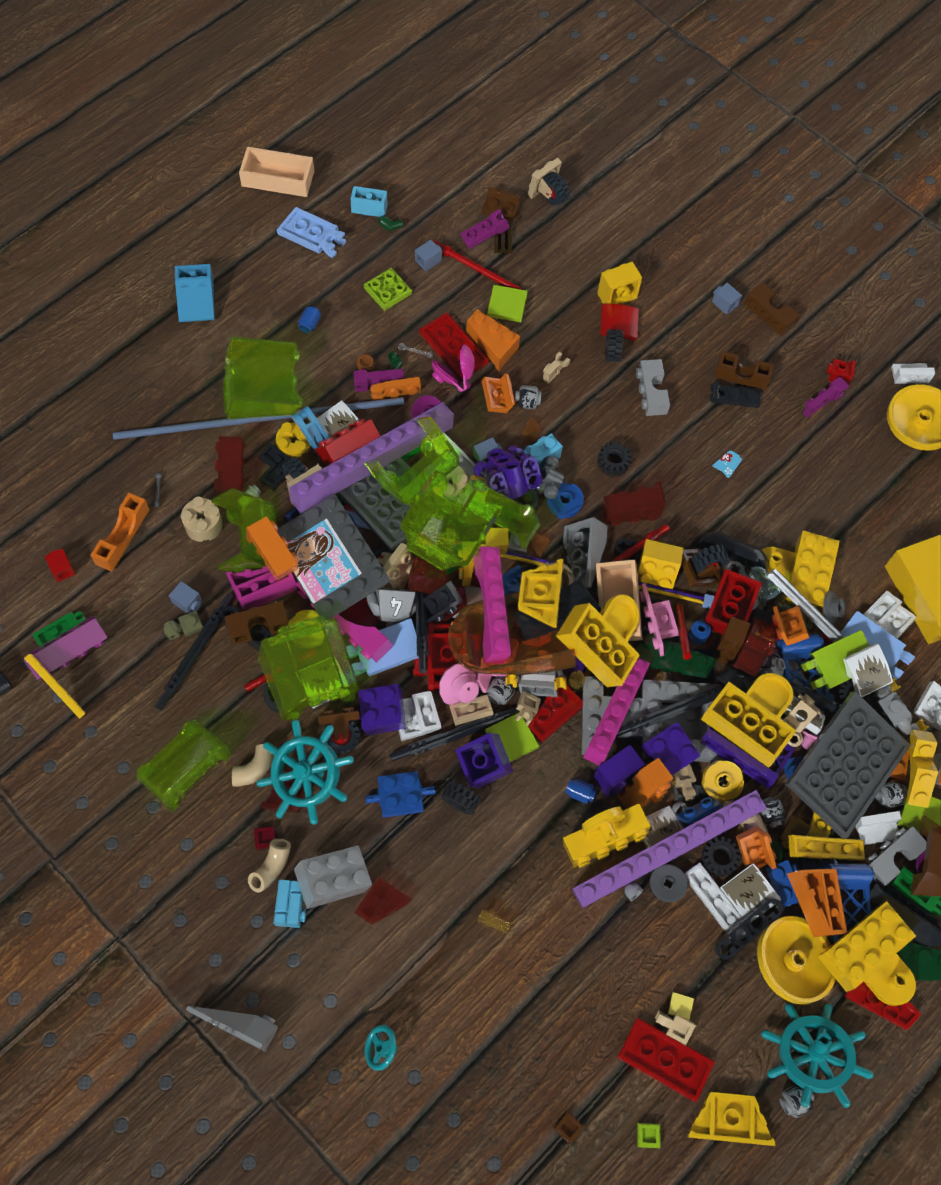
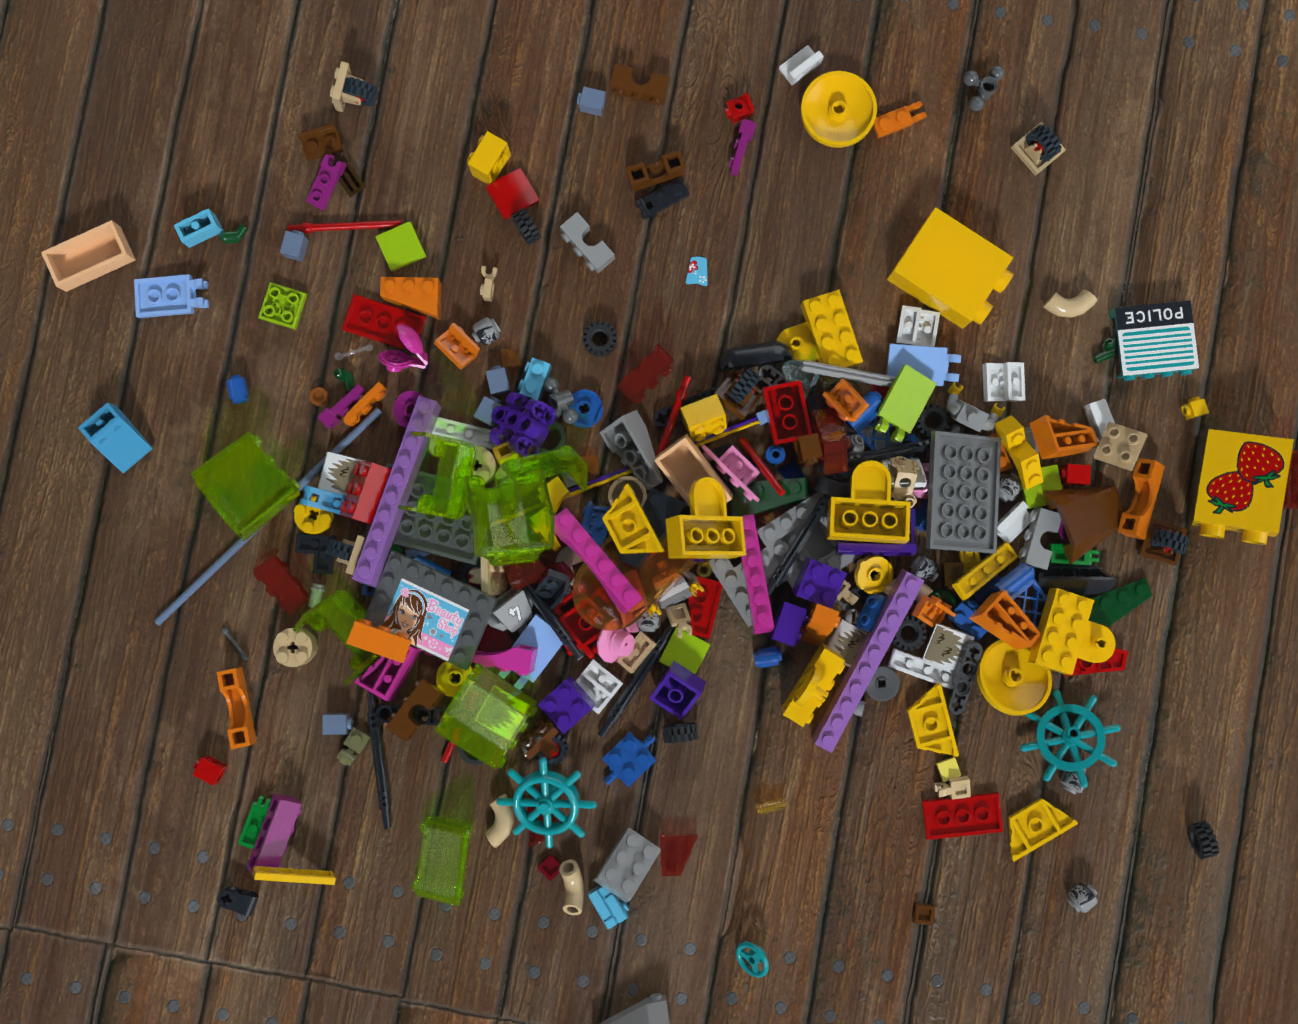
camera: 35 degrees left, 20 degrees up
lime tile [637,1123,660,1148] -> none
dark grey piece [823,590,845,624] -> none
slope [844,643,893,697] -> none
none -> sand blue brick [486,366,511,396]
none -> yellow wing [907,683,959,757]

